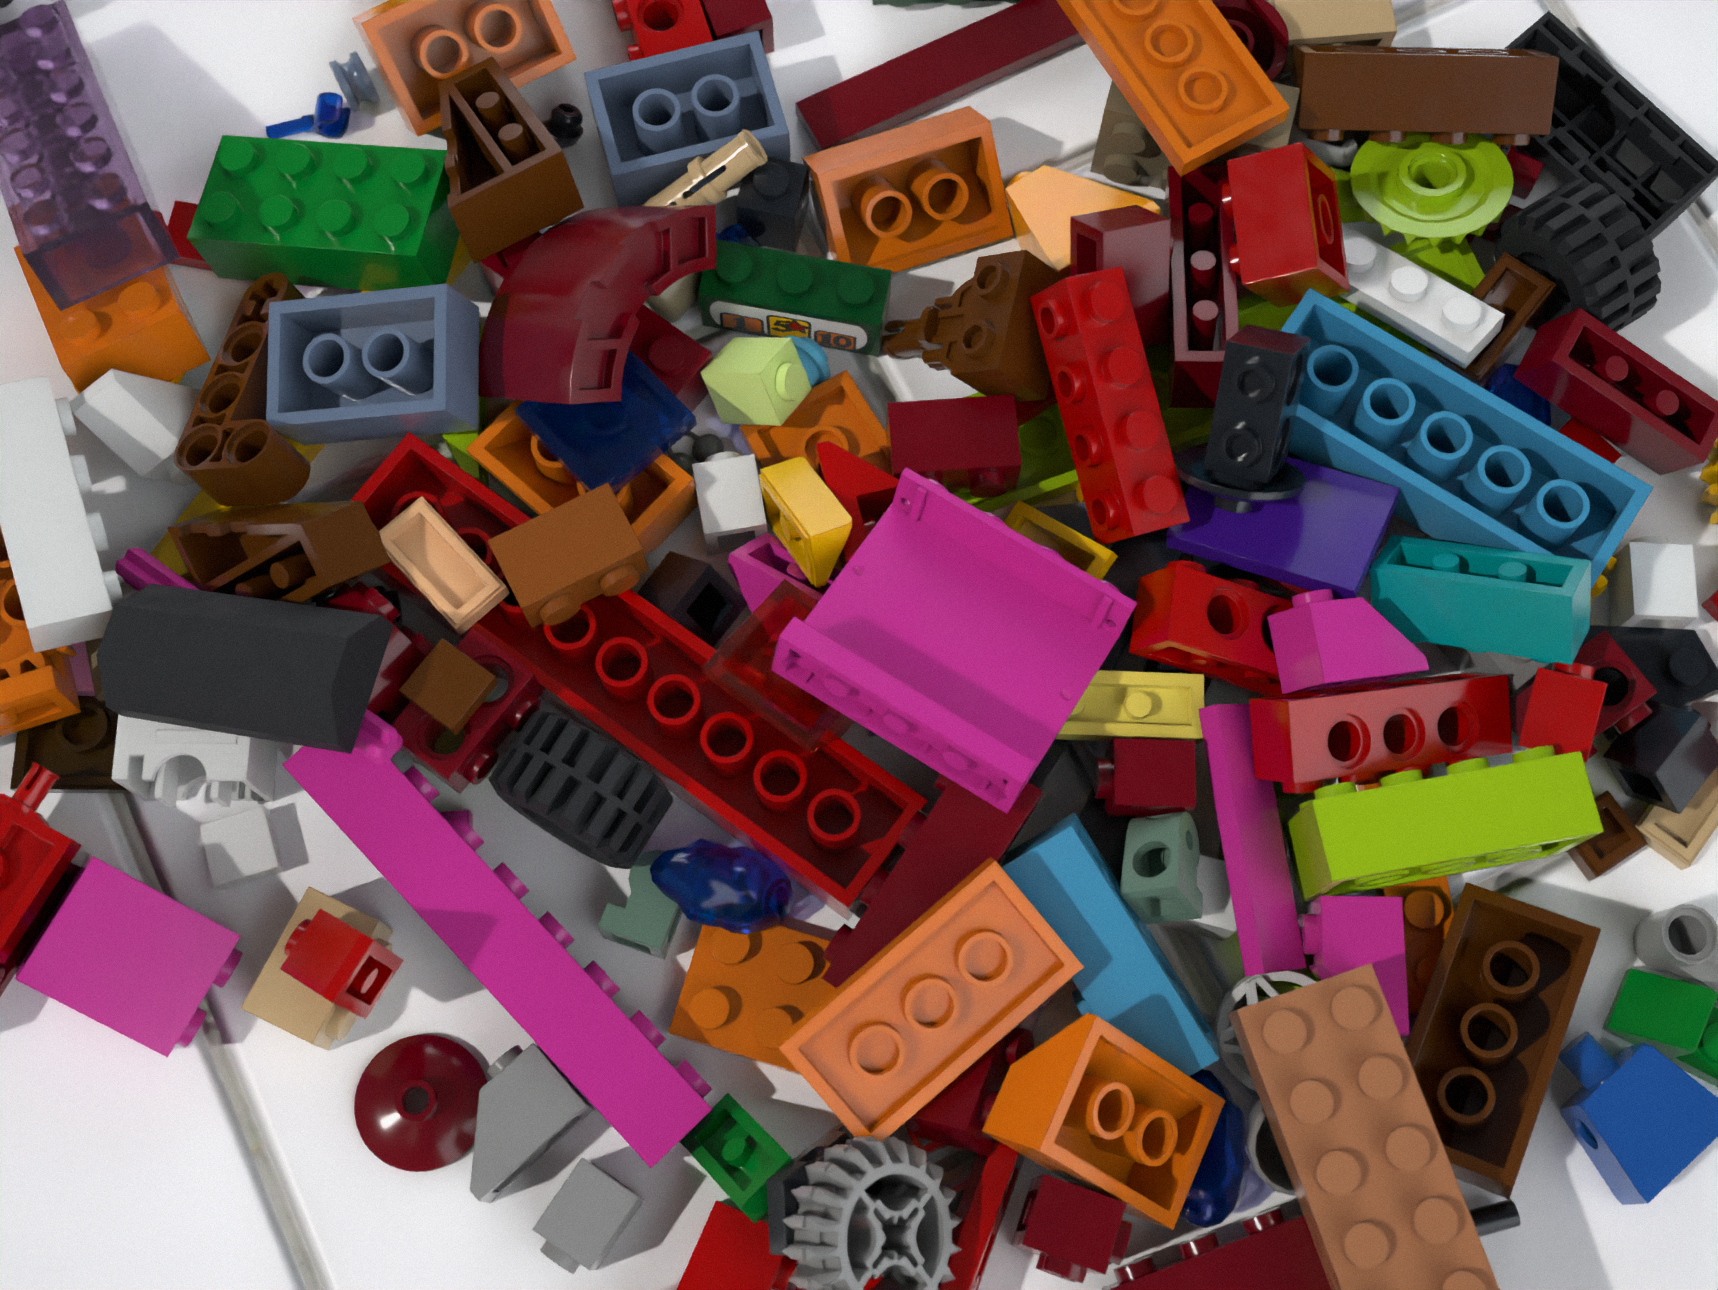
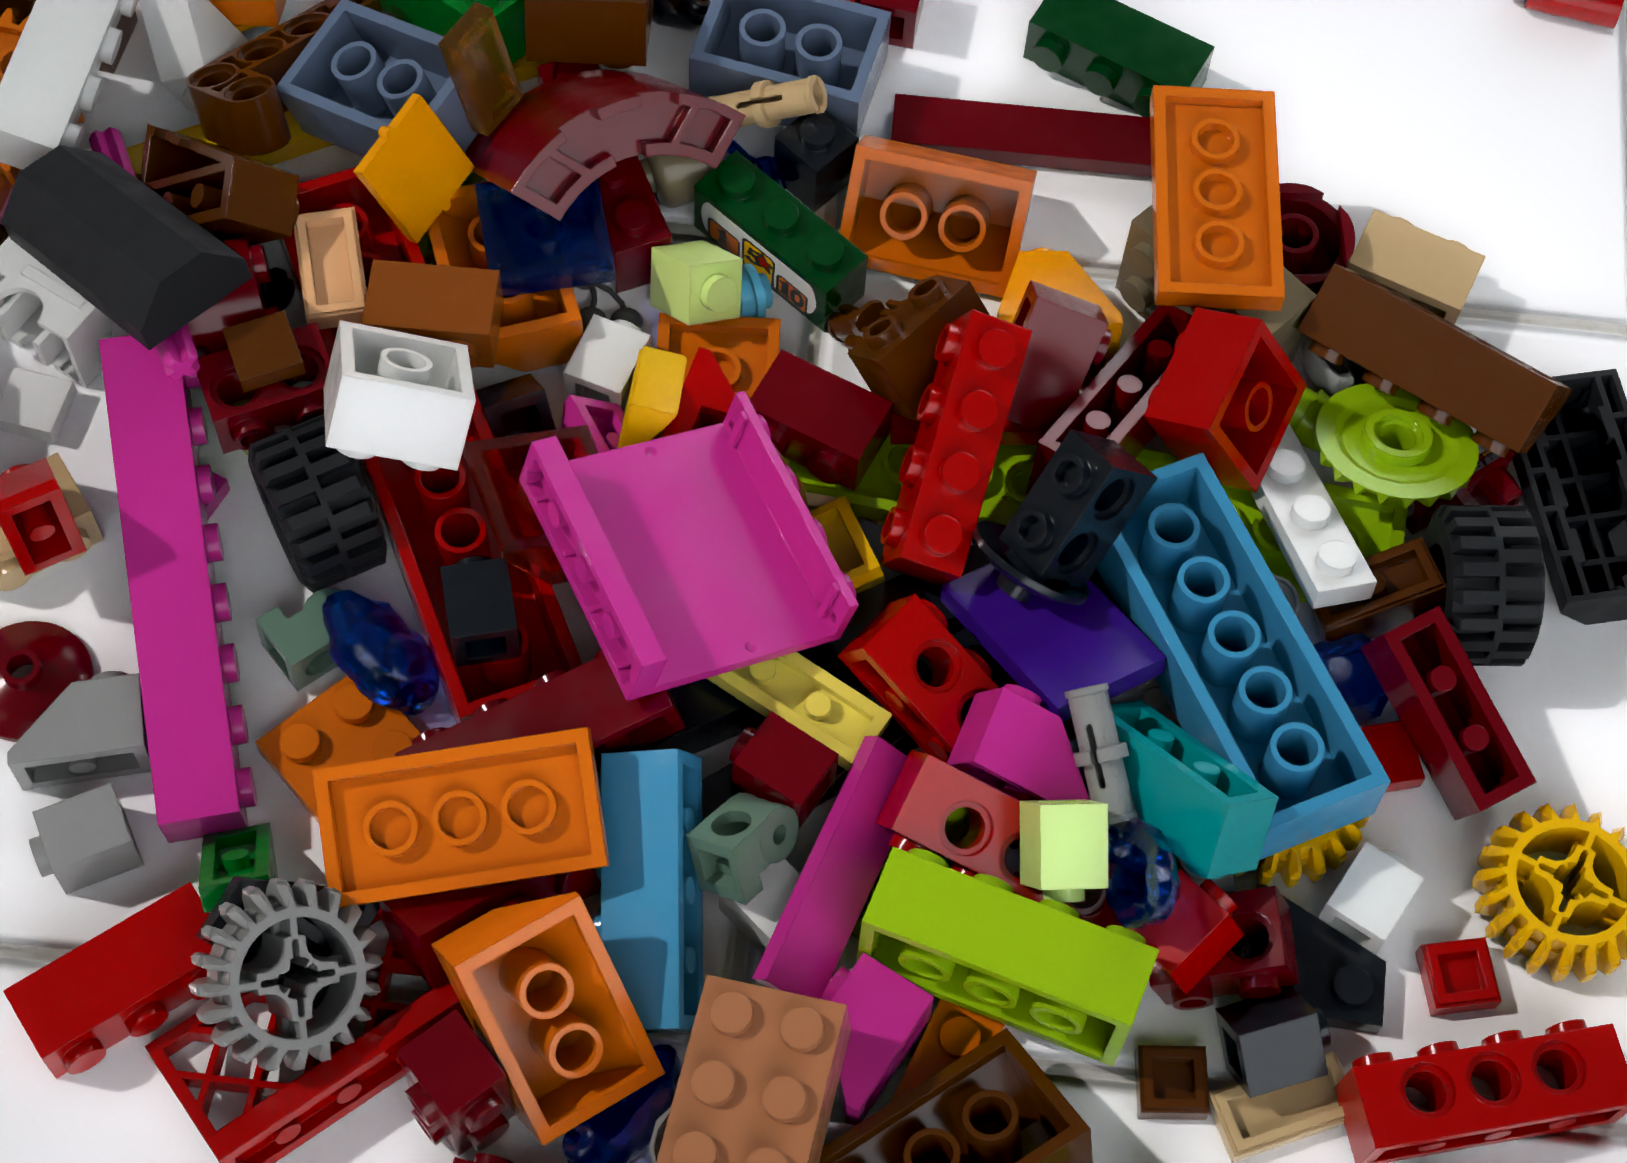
camera: 30 degrees right, 10 degrees down
none -> white brick [323,320,476,471]
none -> light orange piece [353,93,475,244]
none -> clear orange tile [438,2,523,136]
none -> black brick [440,556,522,667]
none -> yellowish green brick [1019,799,1109,902]
none -> light grey pin [1064,682,1138,825]
none -> clear blue arm [1105,817,1181,929]

